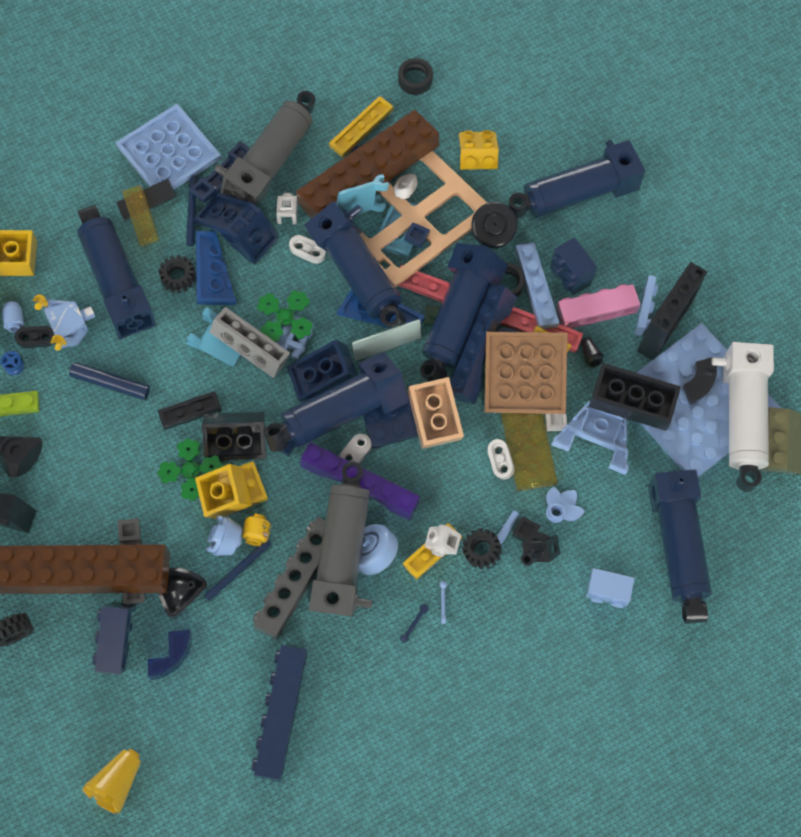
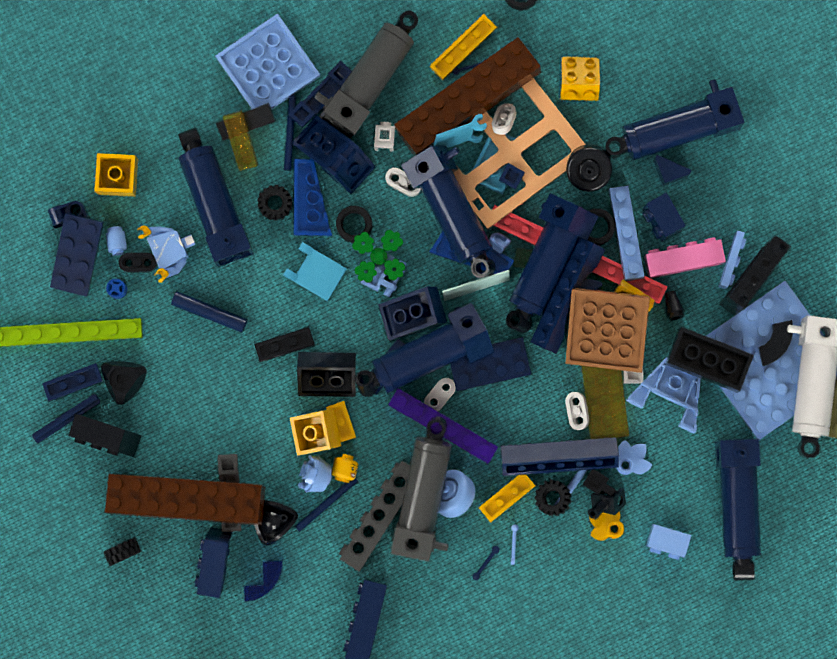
camera: 10 degrees right, 15 degrees up
green plant [157,438,223,501] -> none
light grey brick [209,307,290,378] -> none
light nougat brick [407,377,464,449] -> none
white brick [424,525,461,557] -> none
none -> black tyre [336,206,372,243]
none -> light blue tile [489,233,511,254]
none -> dark blue brick [501,437,619,476]
none -> yellow plate [589,512,624,541]
none -> dark blue slope [653,155,692,186]

